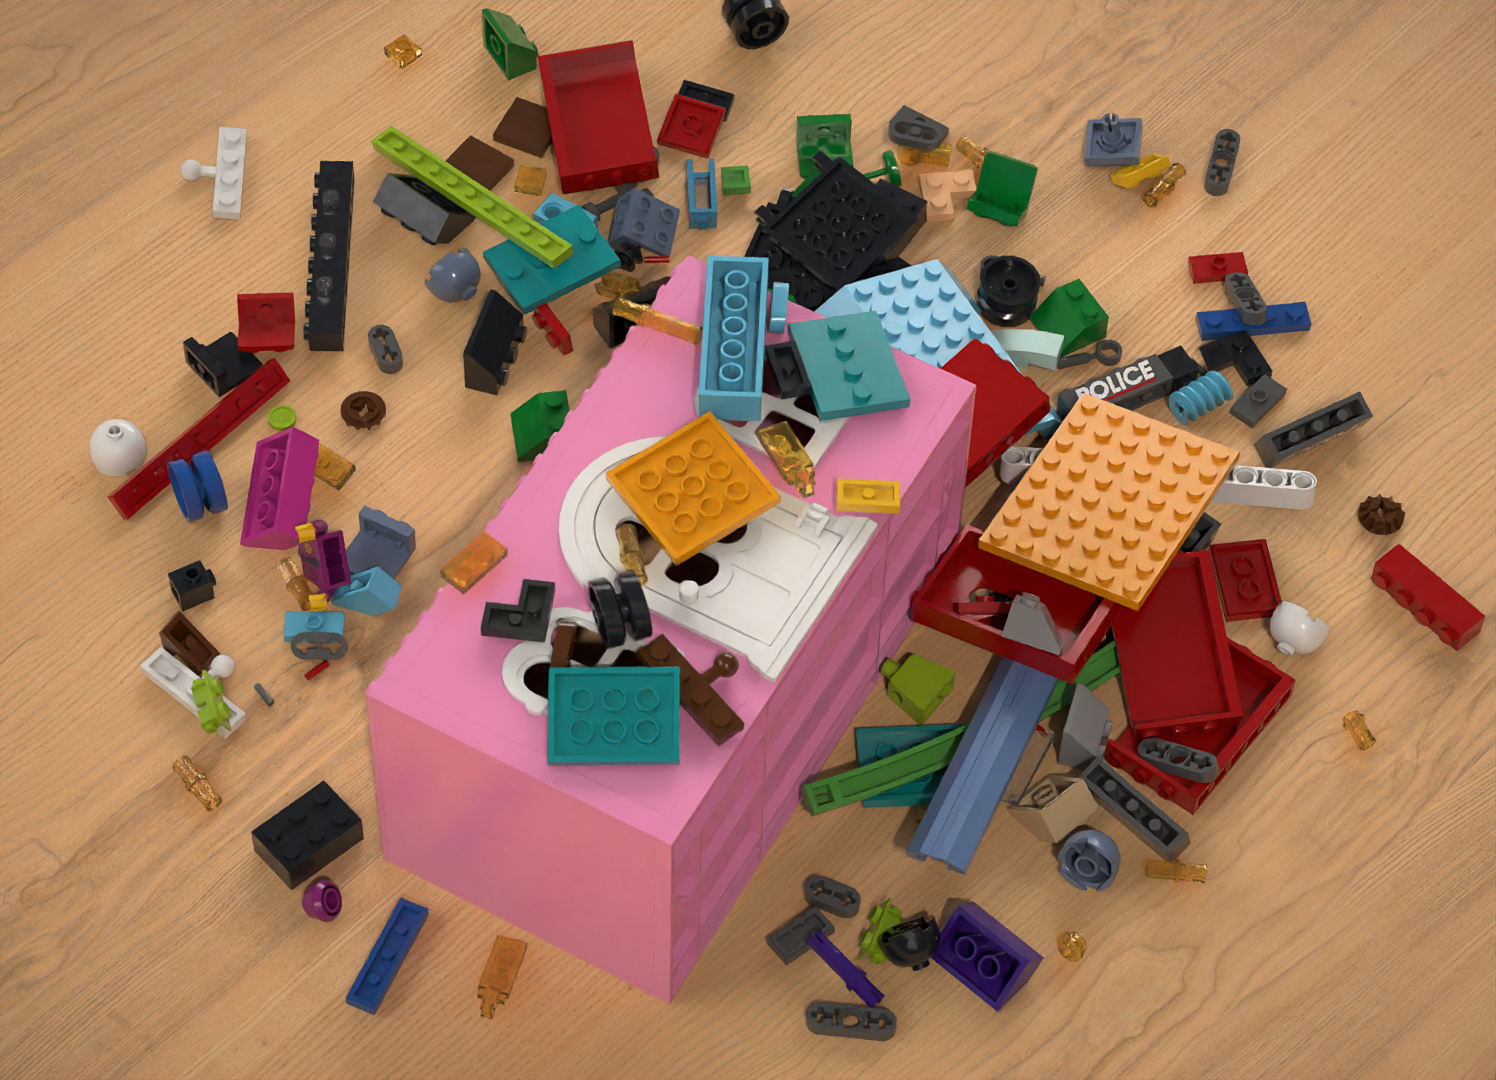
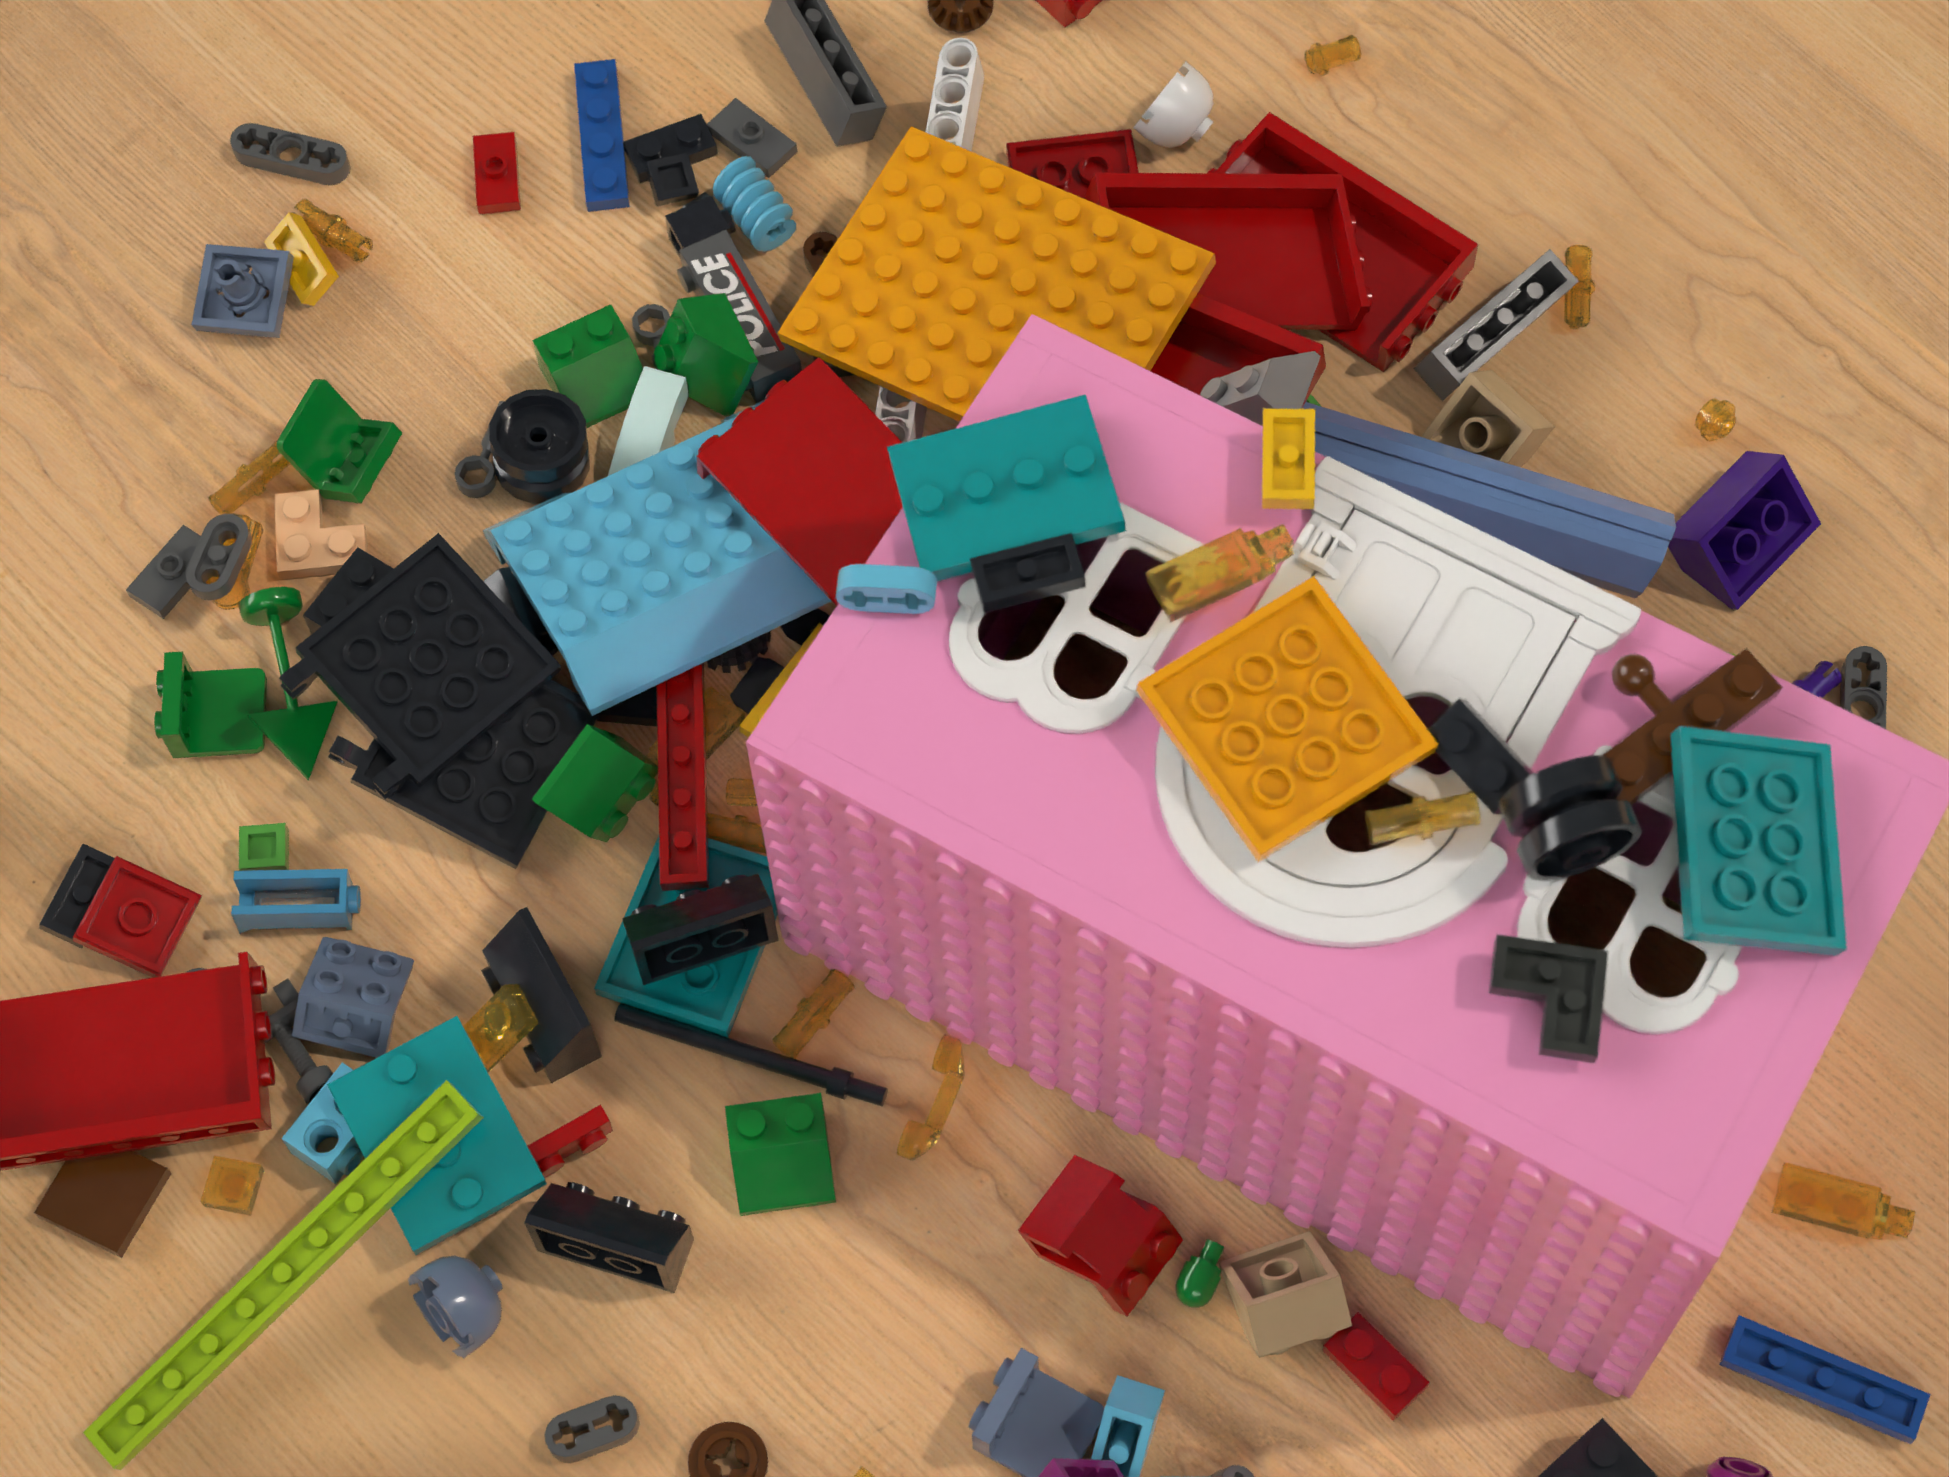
camera: 85 degrees left, 10 degrees up
black slope [373,173,476,245] -> none
clear yellow plate [440,531,508,594] -> none
reddish brown tile [446,135,514,191] -> none
reddish brown beam [550,620,577,668] -> none
clear yellow pin [613,297,703,345] -> none
black wheel [614,242,643,272] -> none
red piece [645,256,670,263] -> none
medium azure brick [699,256,769,421] -> none
black cylinder [877,915,941,971] -> none
light grey slope [1058,683,1113,771] -> none
sand blue cylinder [1058,829,1121,892] -> none
dark grey beam [1138,737,1220,783] -> none
dark grey beam [1225,272,1267,325] -> none
none -> green slope [654,293,758,416]
none -> black plate [1428,698,1534,815]

